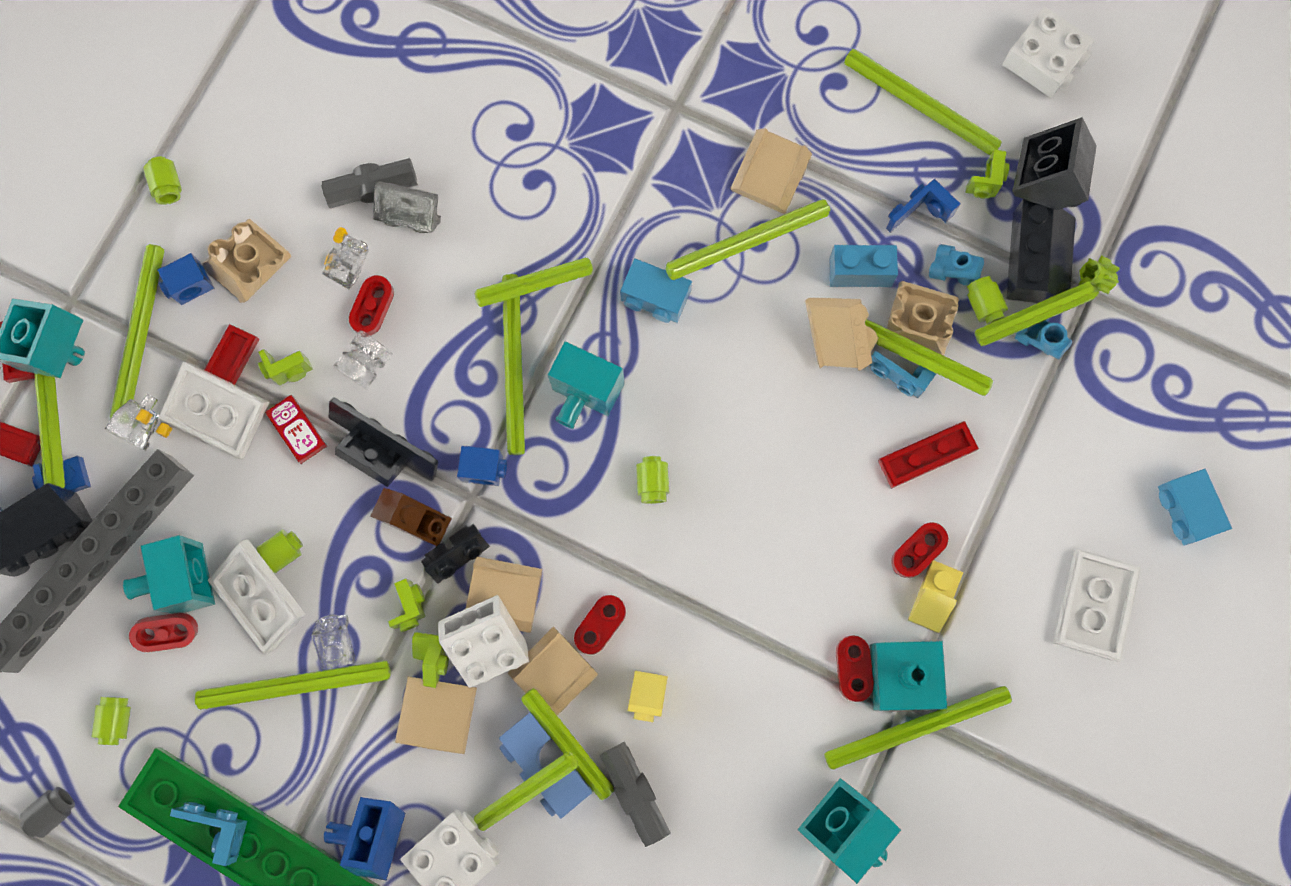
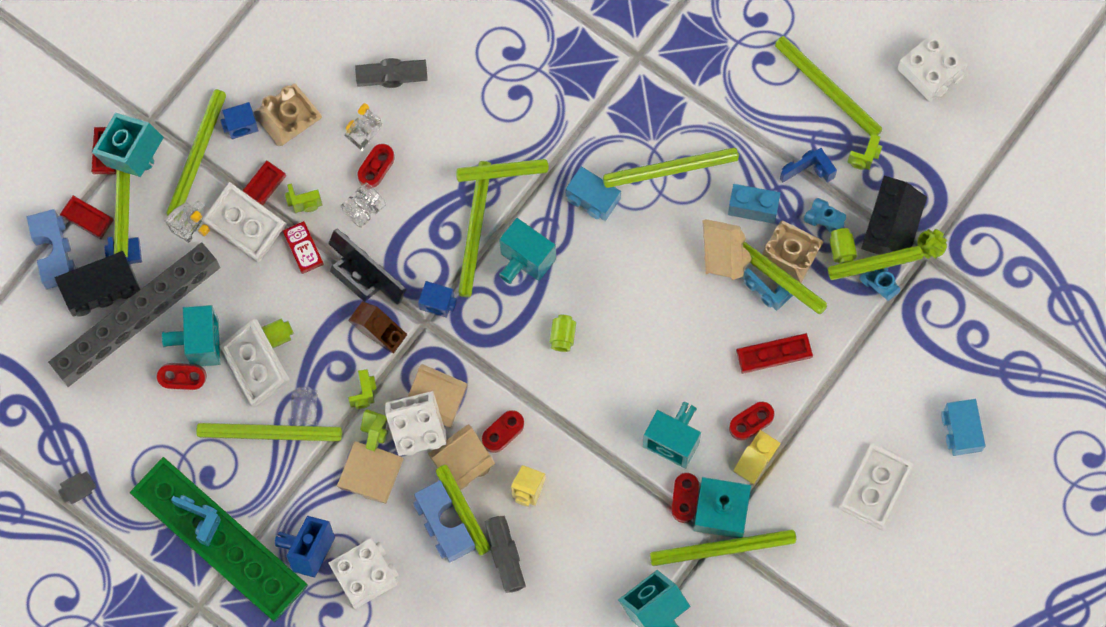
camera: 10 degrees right, 5 degrees down
lime brick [91,697,131,745] -> none
lime brick [143,156,182,205] -> none
clear smoke bracket [373,181,441,233] -> none
black hinge [421,523,490,584] -> none
lime axle [474,752,578,831] -> none
tan slope [730,128,812,213] -> none
black slope [1012,117,1097,210] -> none
none -> teal brick [642,402,701,469]

